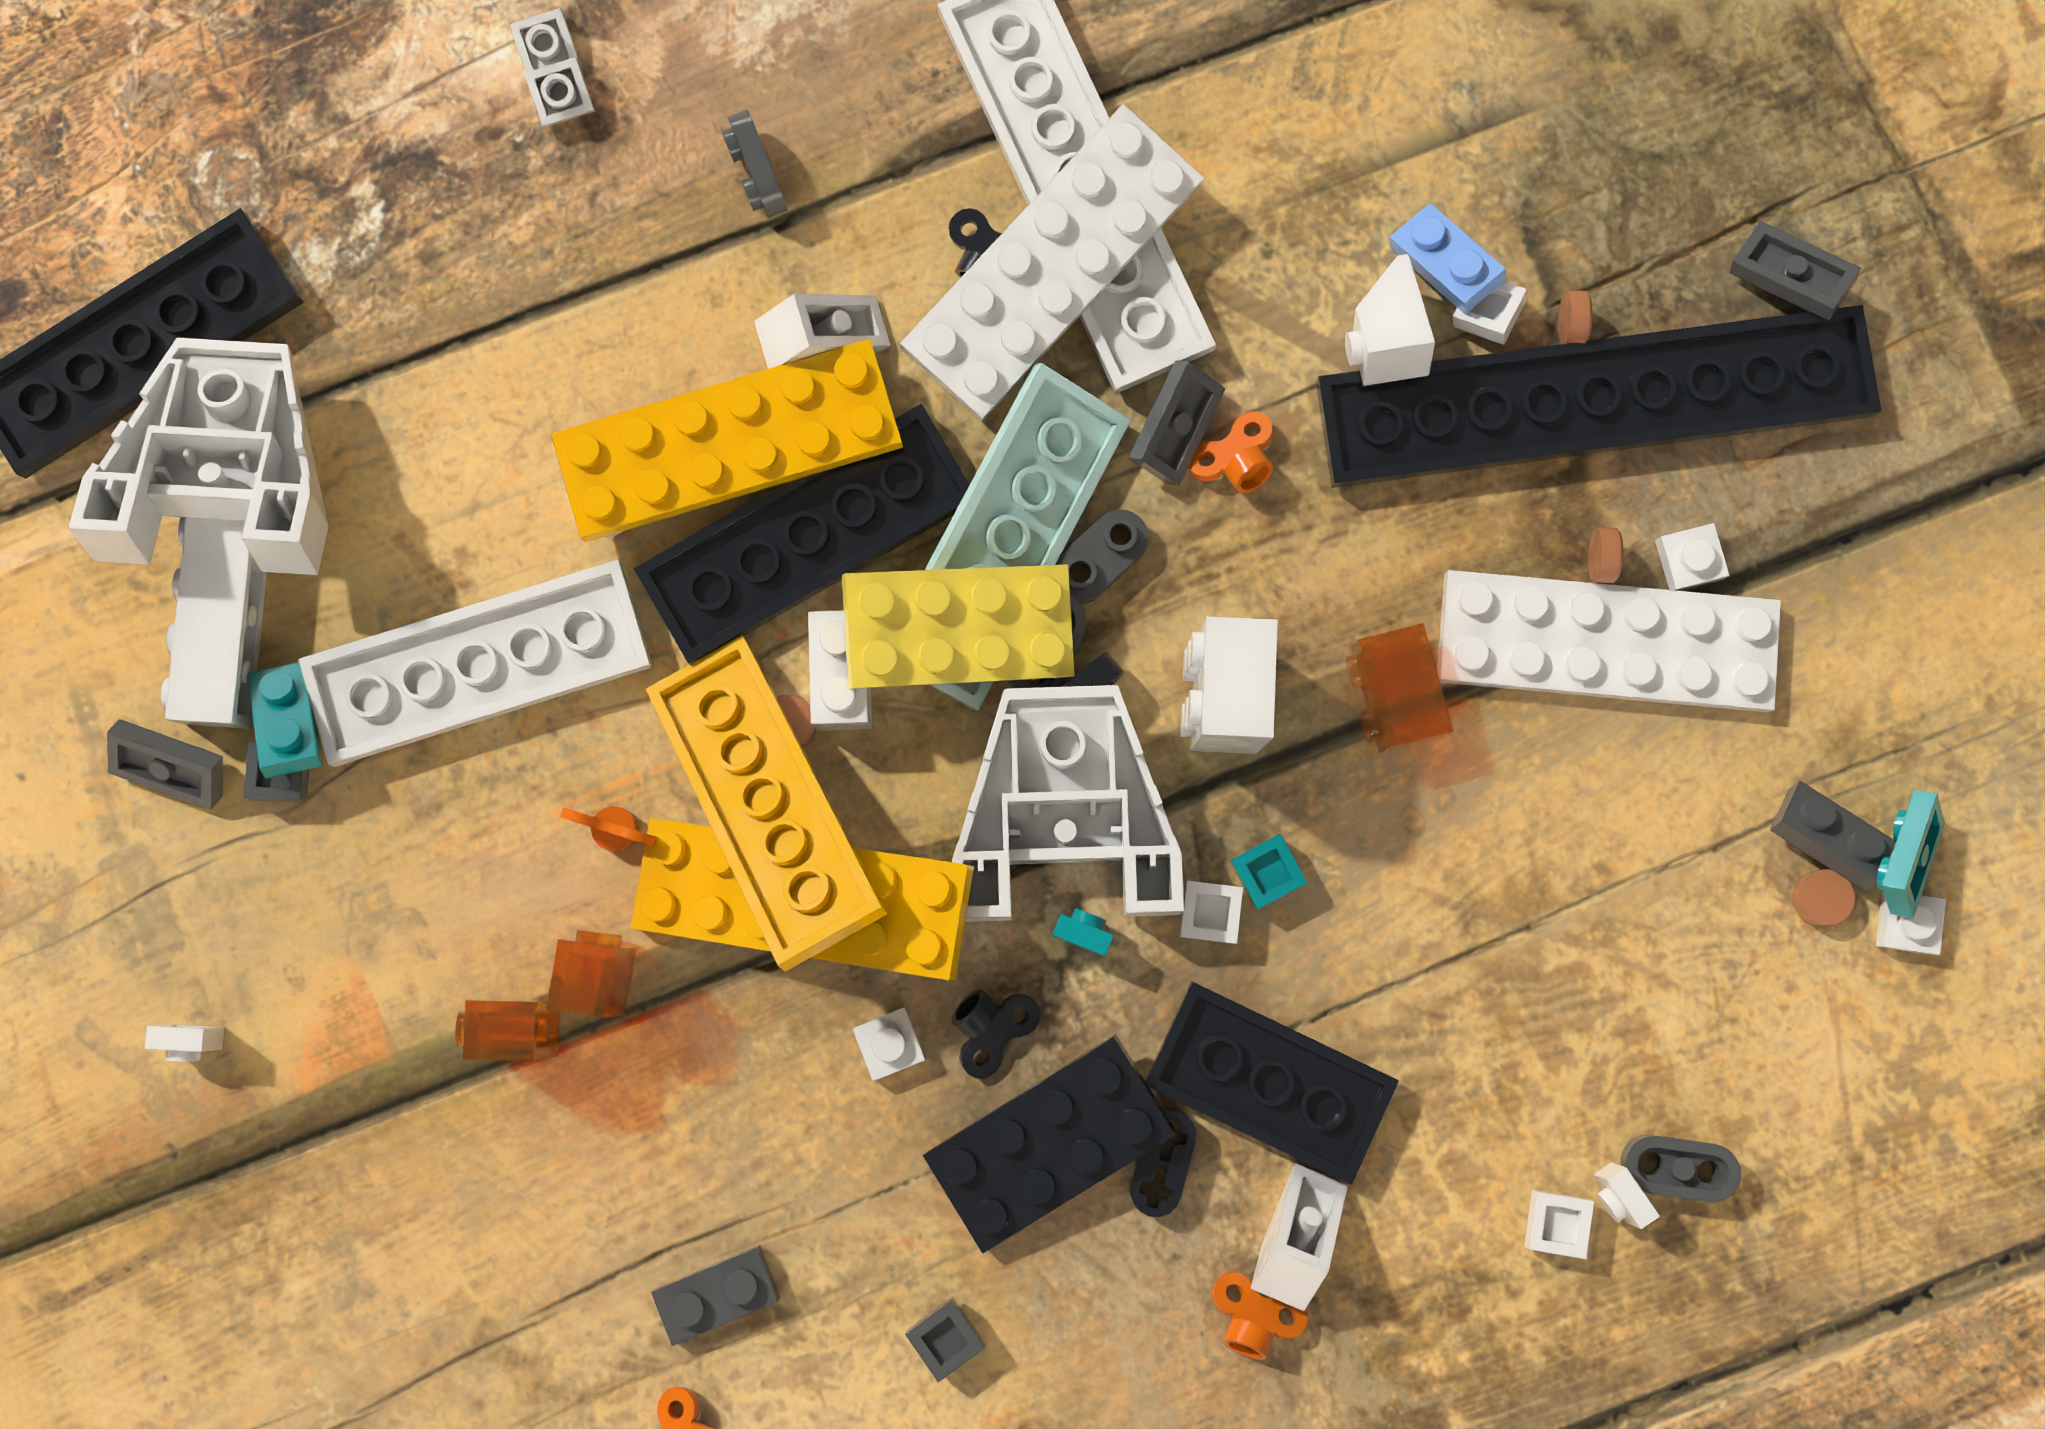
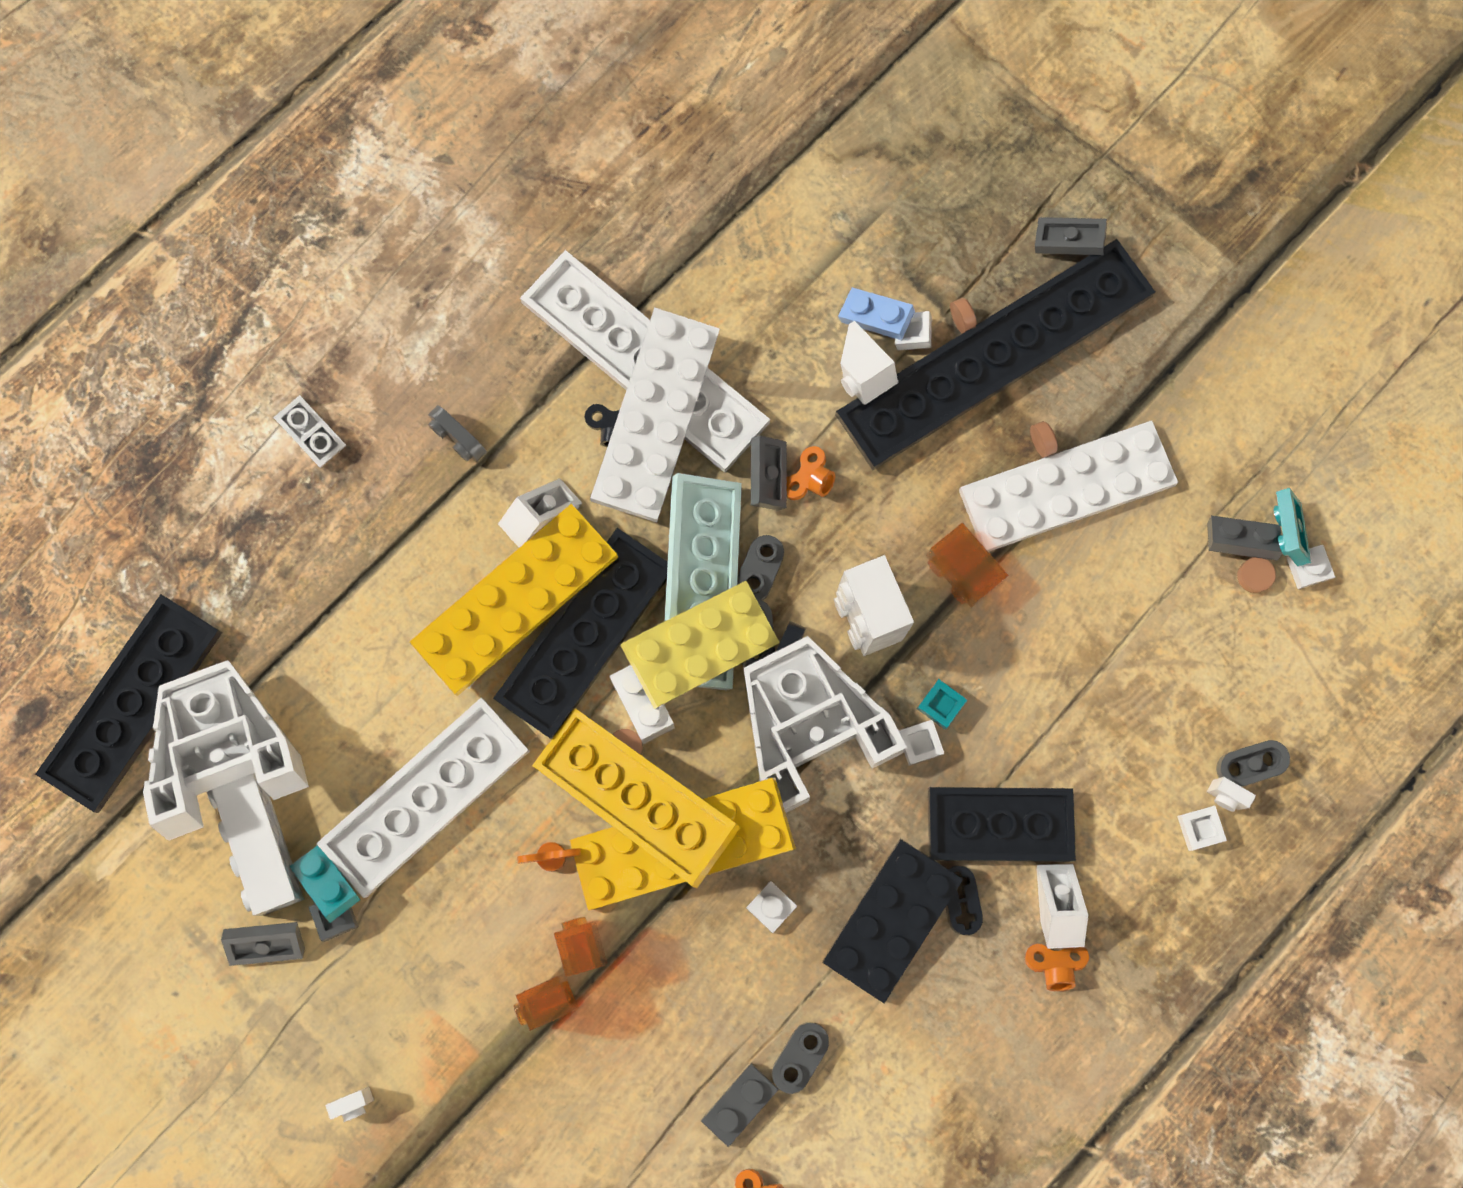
camera: 30 degrees left, 5 degrees down
dark grey plate [905,1297,986,1382] -> none
black piece [951,989,1041,1079] -> none
teal plate [1052,908,1114,956] -> none
white plate [1655,523,1730,591] -> none
none -> dark grey plate [772,1022,829,1094]

